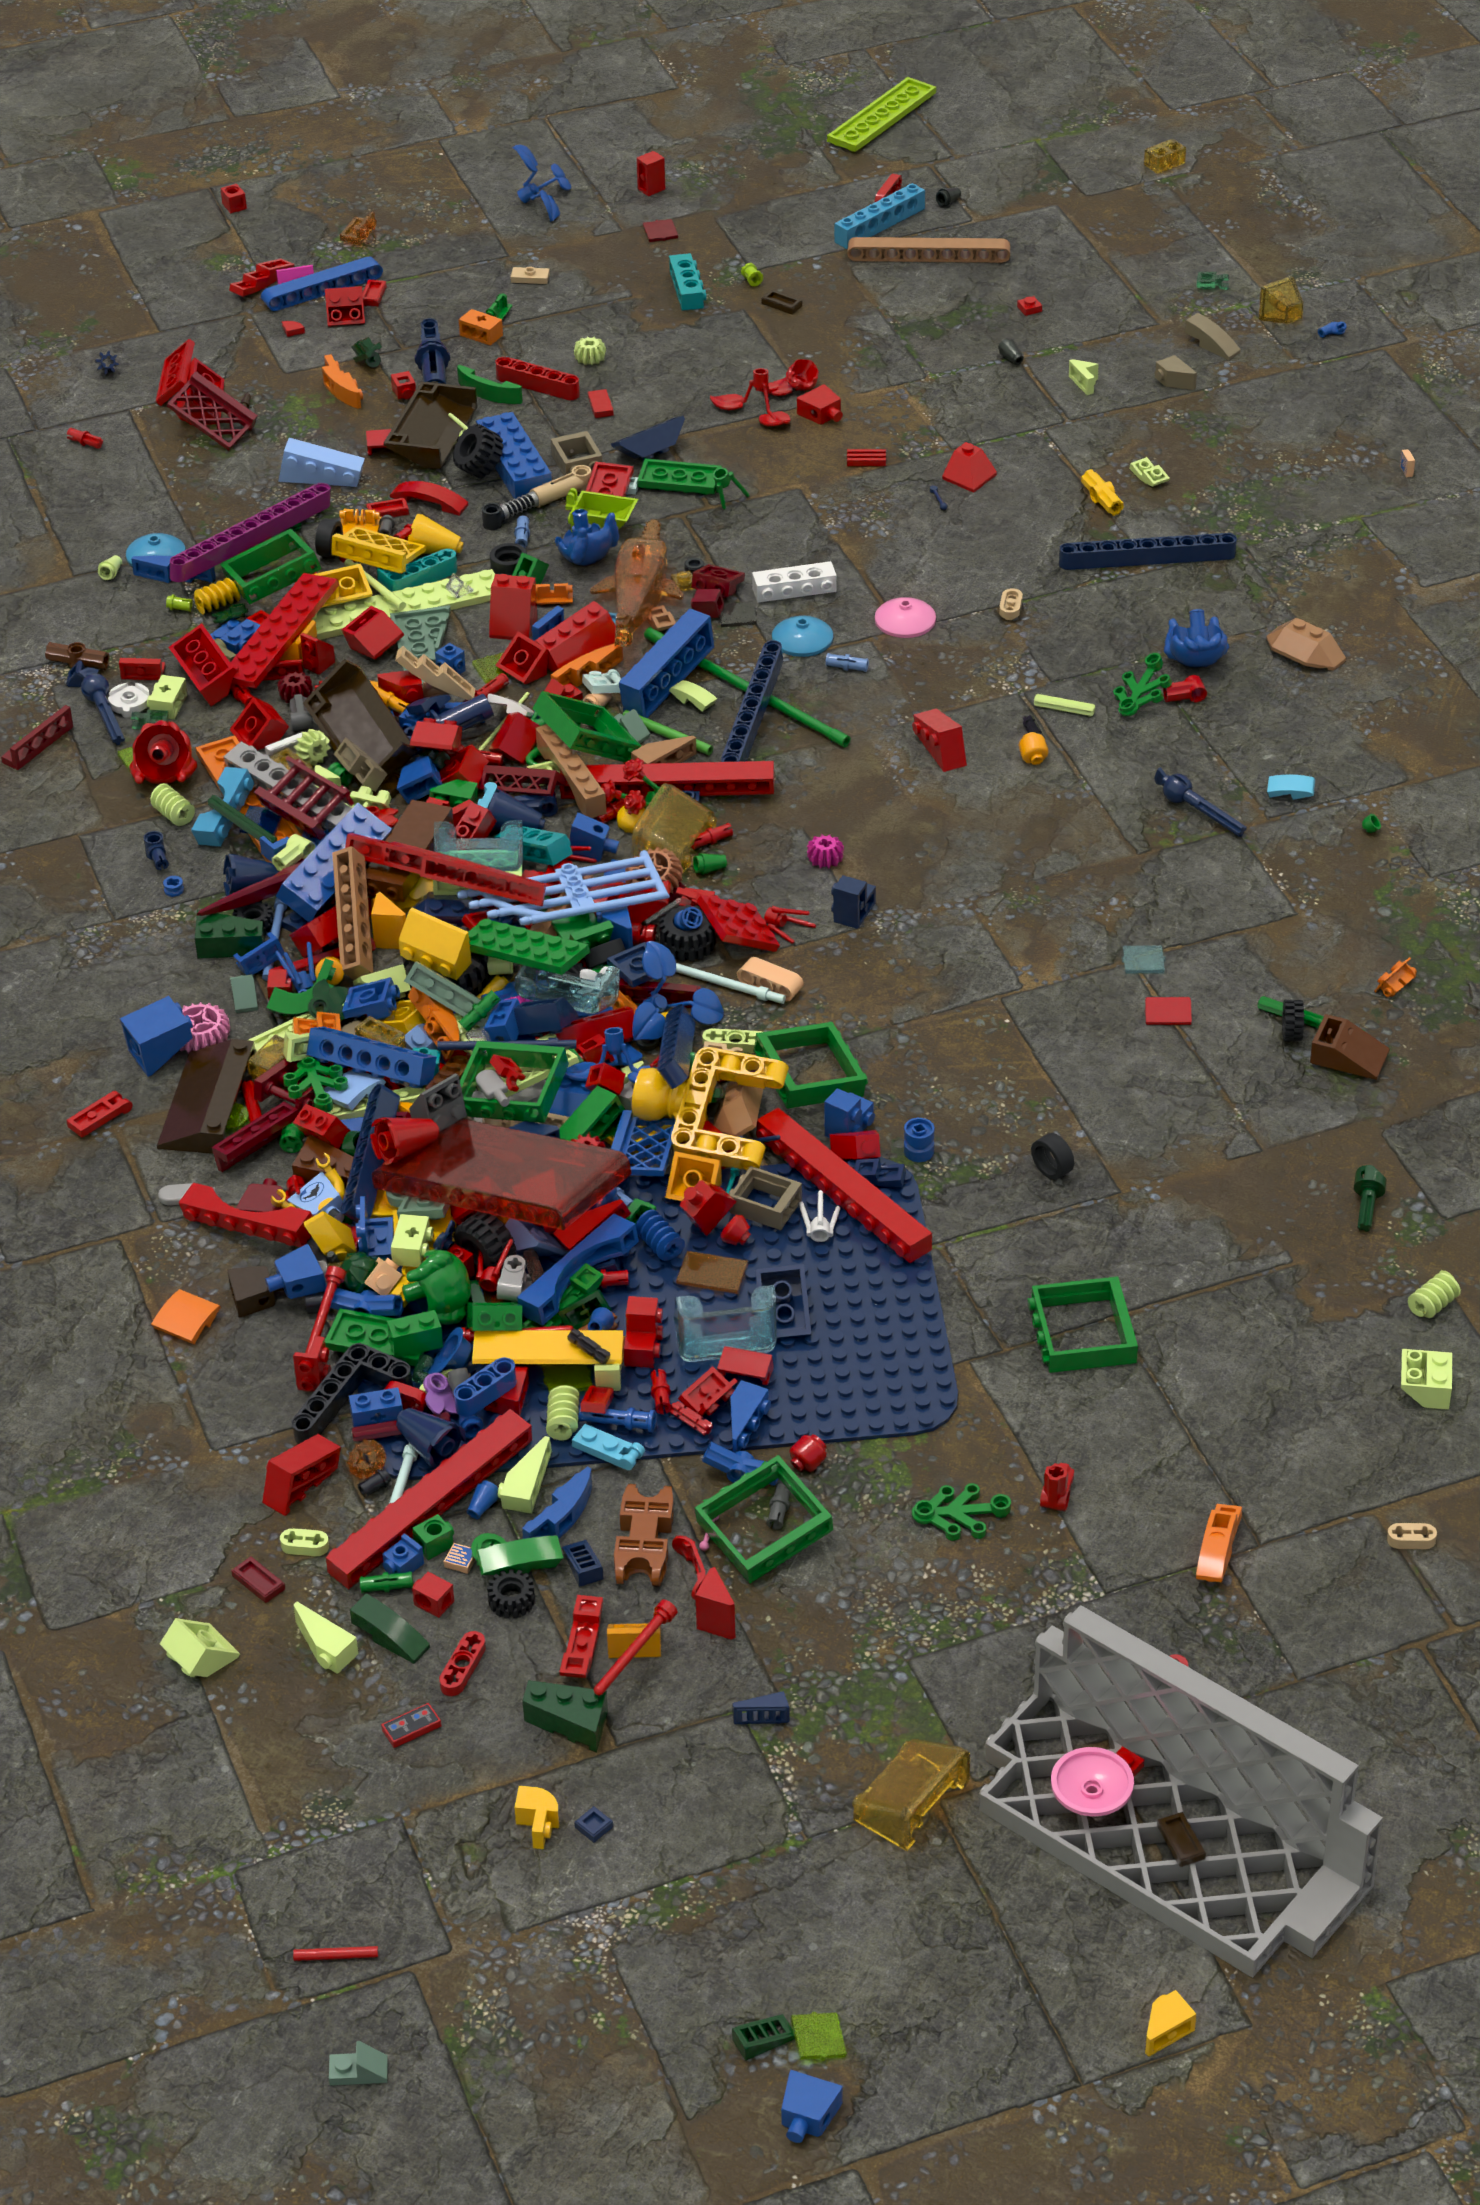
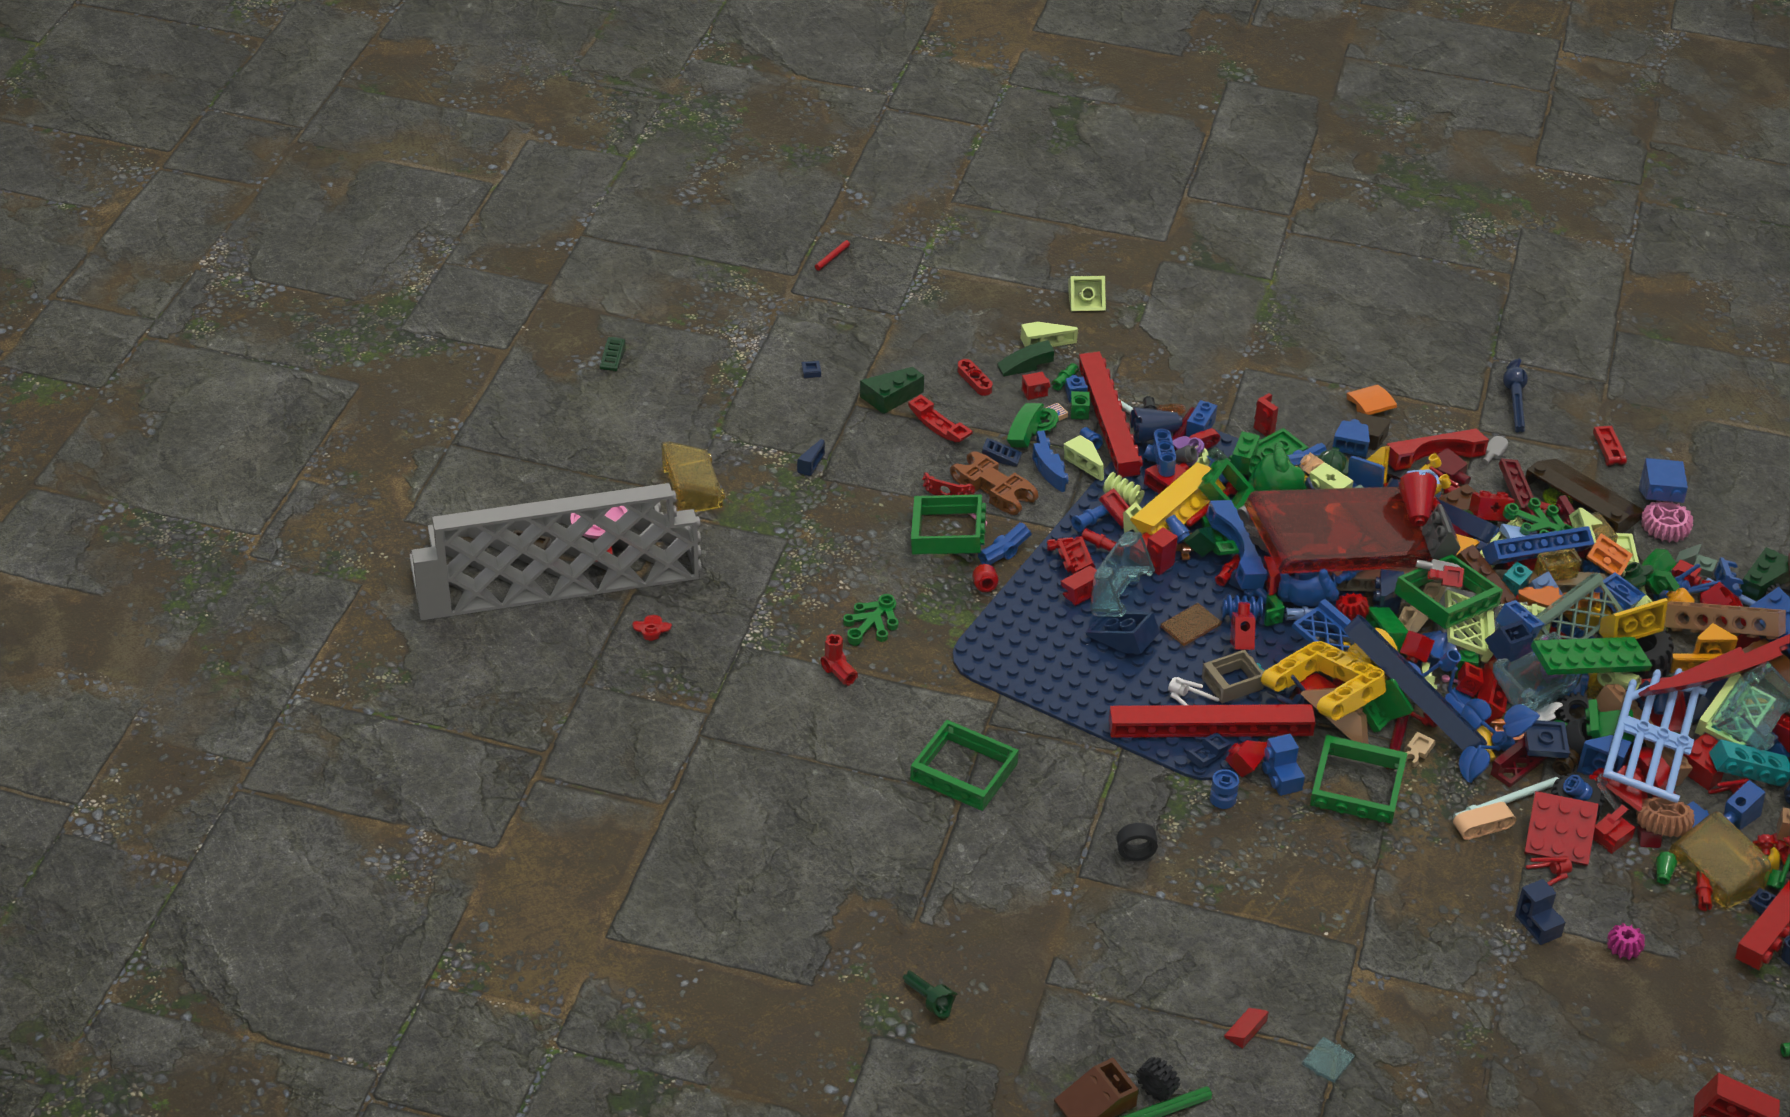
camera: 125 degrees right, 0 degrees up
dark red tile [231,1556,285,1603] -> none
red wedge [262,1434,341,1516] -> none
yellowish green beam [280,1528,329,1556] -> none
black beam [292,1343,413,1444] -> none
red piece [305,1266,346,1354] -> none
sand green slope [329,2041,388,2085] -> none
tile [381,1703,441,1748] -> none
dark blue bar [437,1038,577,1051] -> none
green pin [458,990,501,1032] -> none
black tyre [487,1569,535,1619] -> none
yellow brick [514,1786,559,1849] -> none
black axle [567,1329,611,1364] -> none
medium azure plate [572,1424,645,1470] -> none
red piece [594,1599,678,1696] -> none
light orange slope [607,1623,661,1658] -> none
light orange slope [665,1151,722,1201] -> none
red slope [695,1567,736,1639] -> none
yellowish green beam [702,1029,762,1053] -> none
red cone [720,1215,751,1246] -> none
blue slope [730,1380,771,1453] -> none
blue torso [781,2070,843,2143] -> none
clear neon green piece [791,2011,847,2061] -> none
yellow slope [1145,1990,1196,2057] -> none
orange slope [1196,1504,1242,1582] -> none
tan beam [1387,1523,1437,1549] -> none
yellowish green slope [1401,1349,1452,1409] -> none
yellowish green piece [1408,1270,1461,1318] -> none
none -> dark blue piece [1503,358,1528,433]

